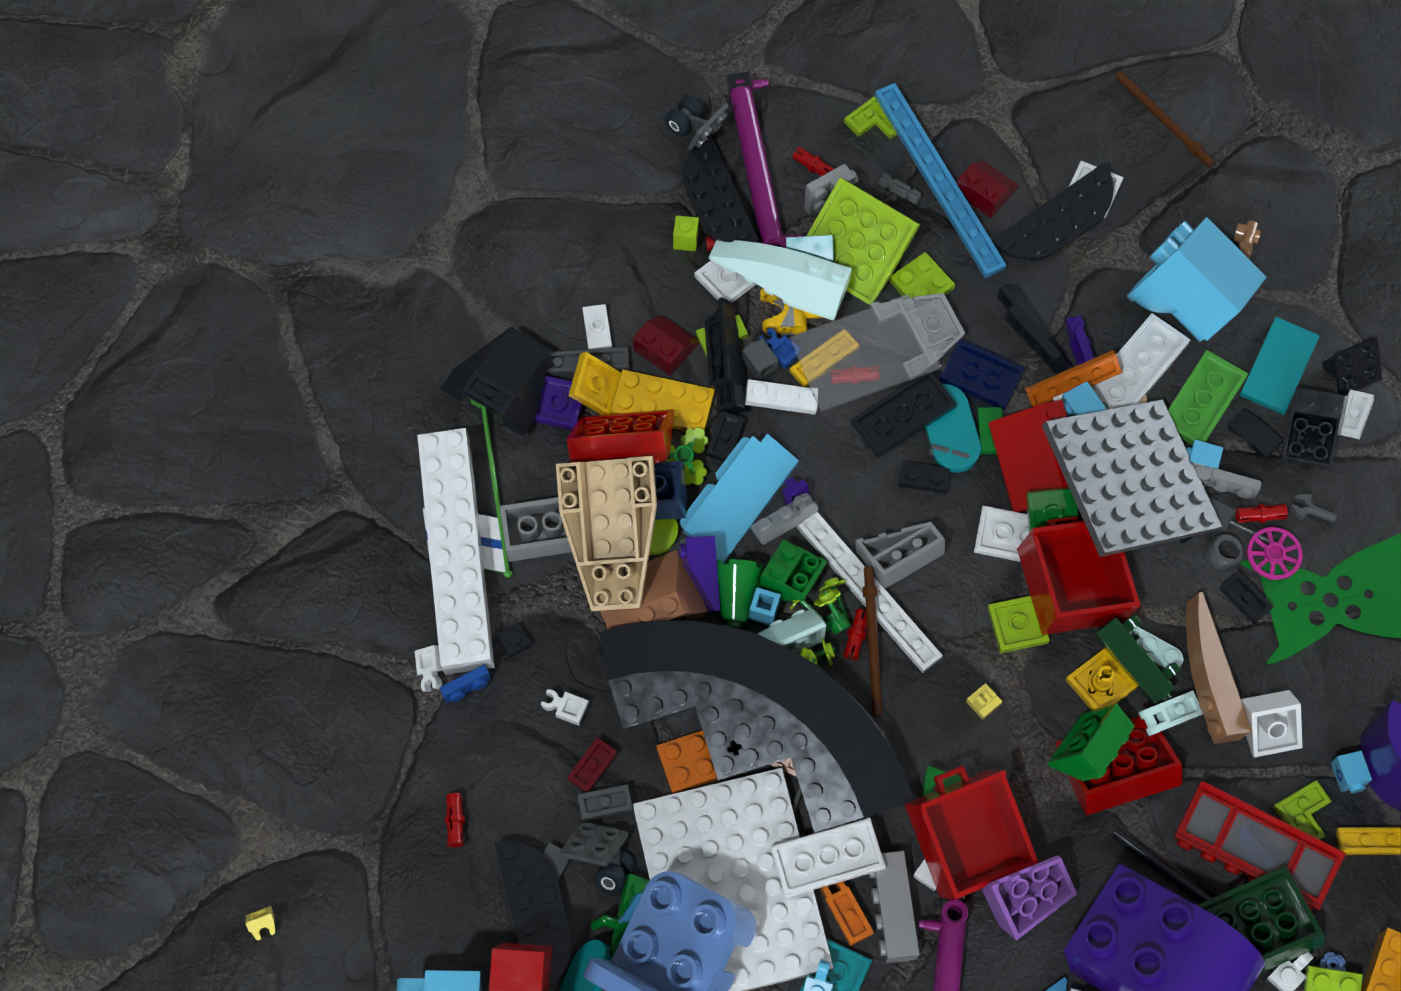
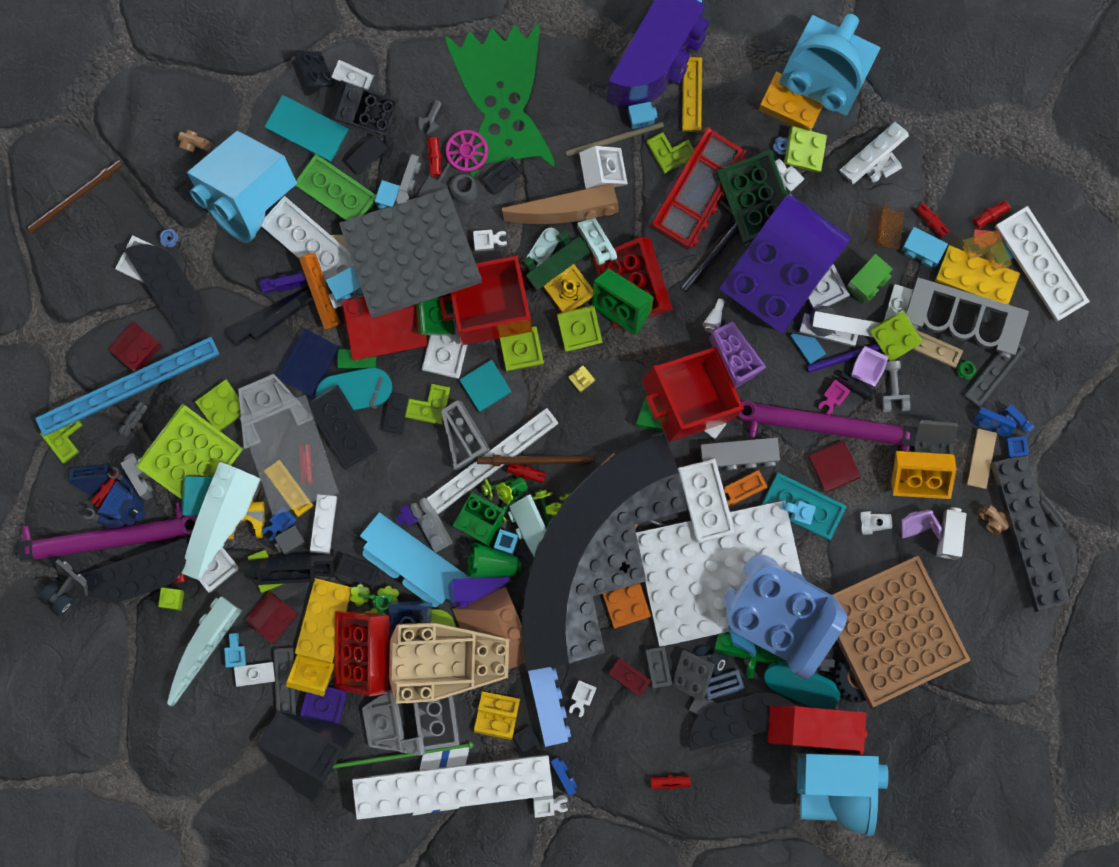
camera: 90 degrees left, 15 degrees up
none -> dark blue slope [68,464,109,496]
none -> dark blue torso [83,467,145,529]
none -> medium blue plate [160,229,179,247]
none -> light aqua wedge [167,597,242,706]
none -> medium azure plate [224,633,246,667]
none -> light grey wing [362,688,425,756]
none -> lime tile [405,384,450,425]
none -> teal tile [459,360,512,412]
none -> white plate [473,230,507,251]
none -> yellow slope [474,691,520,740]
none -> light blue brick [528,667,571,747]
none -> lime plate [557,305,603,352]
none -> dark tan axle [566,122,664,157]
none -> white cone [702,298,725,333]
none -> sand blue tile [706,670,745,700]

